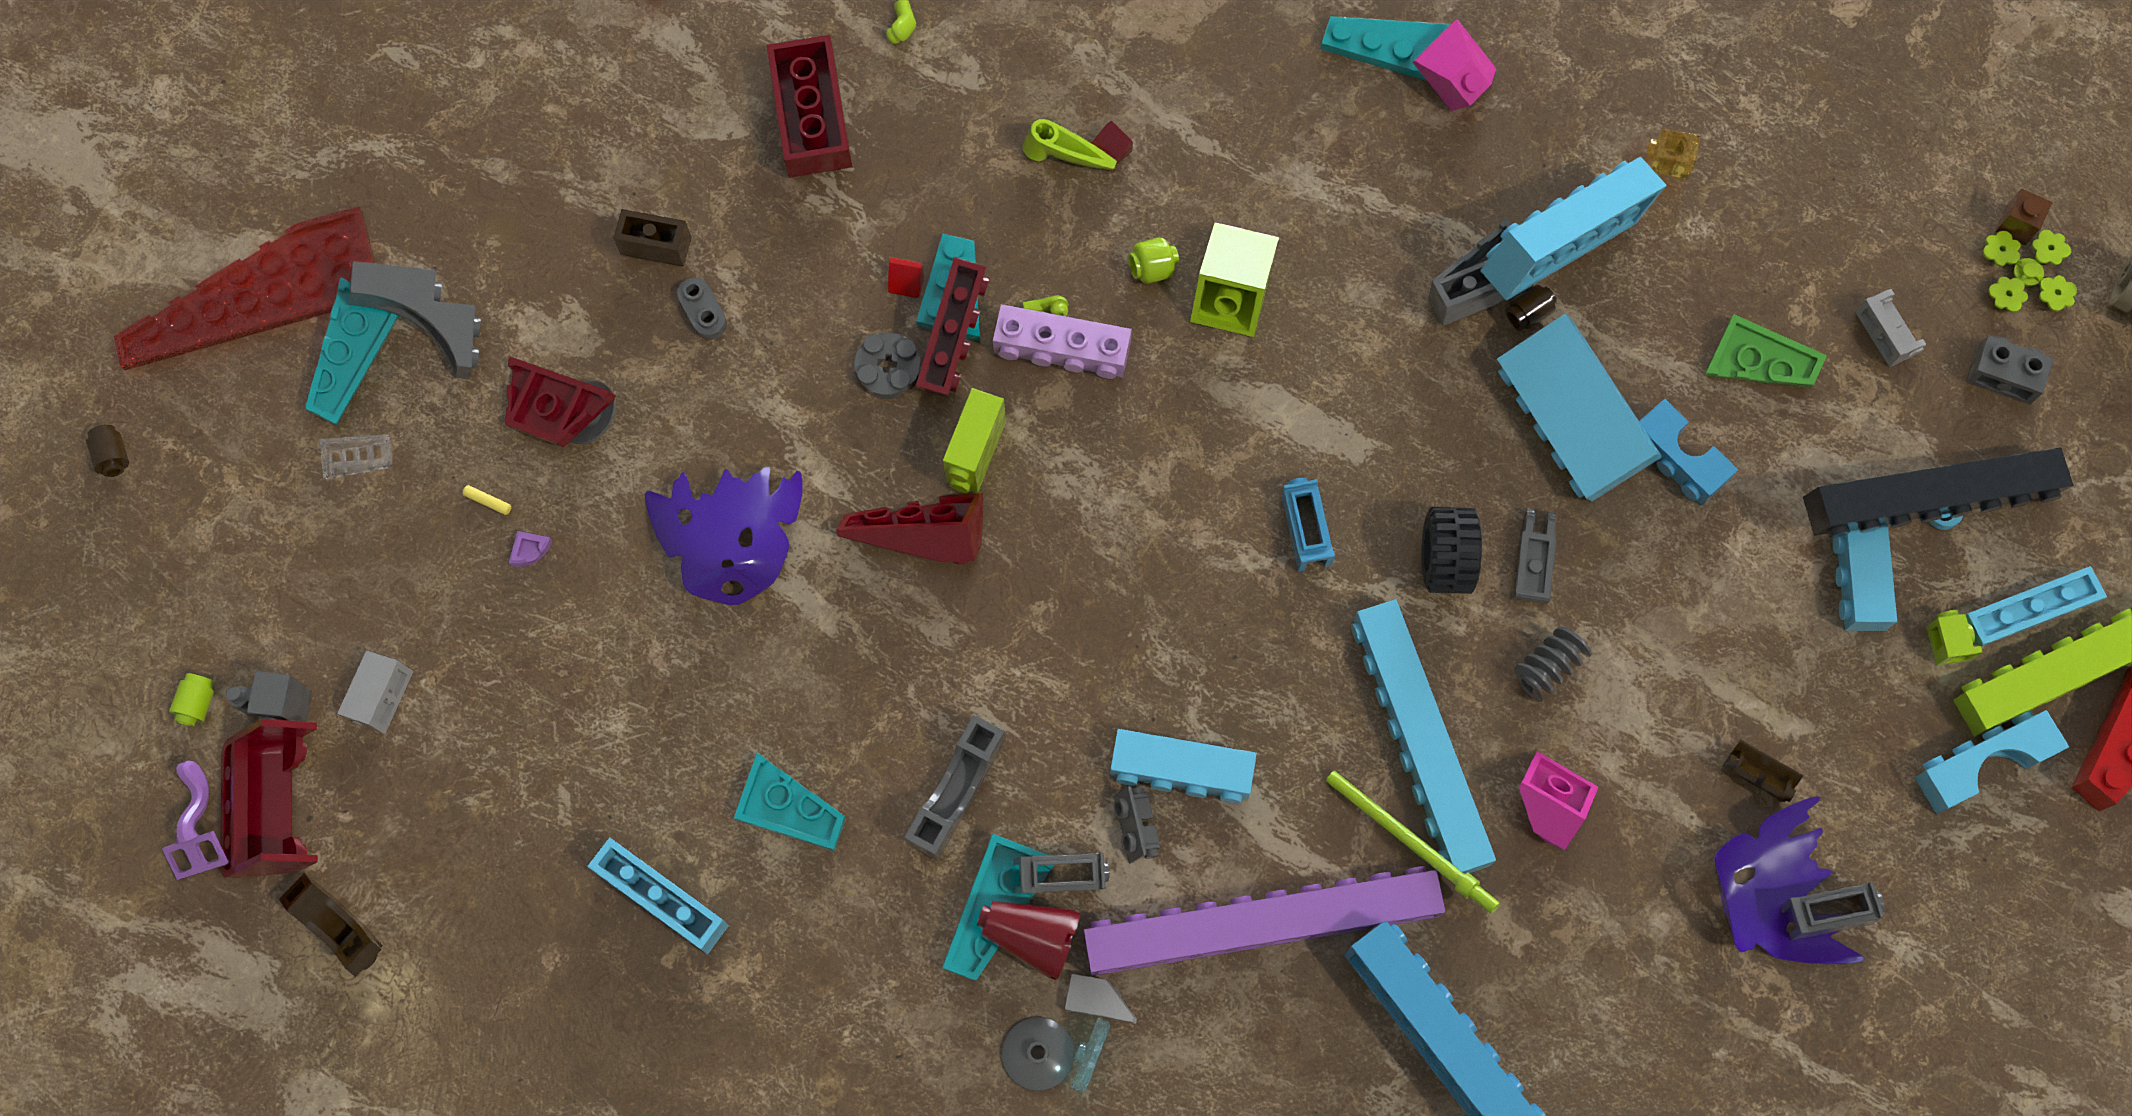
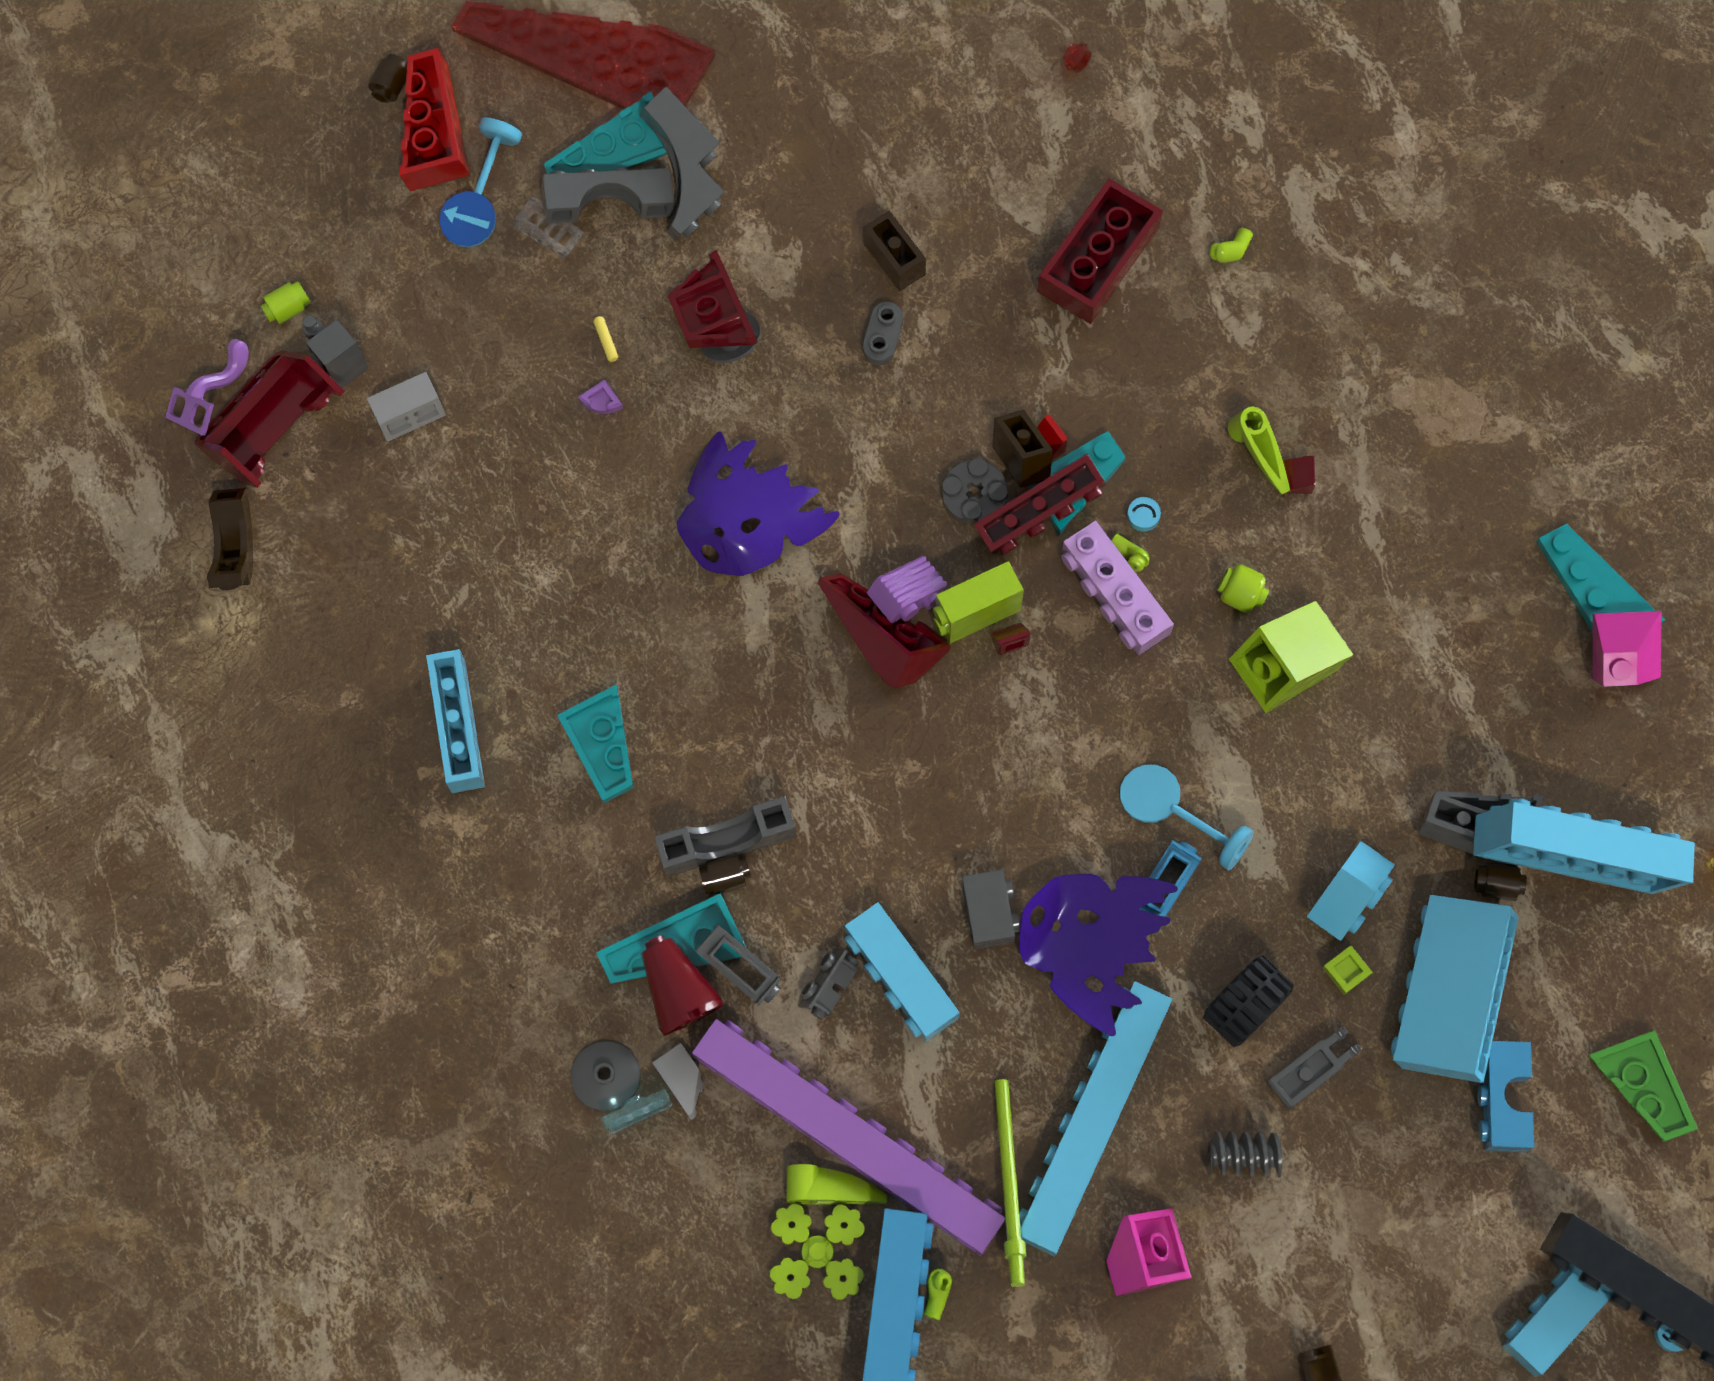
camera: 45 degrees right, 0 degrees up
none -> red wedge [399,48,470,192]
none -> piece [439,117,522,248]
none -> dark grey arch [541,166,674,224]
none -> dark brown brick [699,853,751,895]
none -> lime plant [770,1204,865,1300]
none -> lime piece [786,1164,887,1205]
none -> medium lavender brick [867,556,947,623]
none -> lime arm [923,1269,952,1321]
none -> dark grey brick [961,869,1020,950]
none -> dark red slope [991,623,1031,655]
none -> dark brown brick [992,410,1053,488]
none -> dark purple piece [1019,874,1178,1036]
none -> medium azure piece [1120,765,1254,871]
none -> medium azure tile [1127,497,1161,532]
none -> medium azure brick [1307,841,1395,941]
none -> lime plate [1323,946,1373,995]

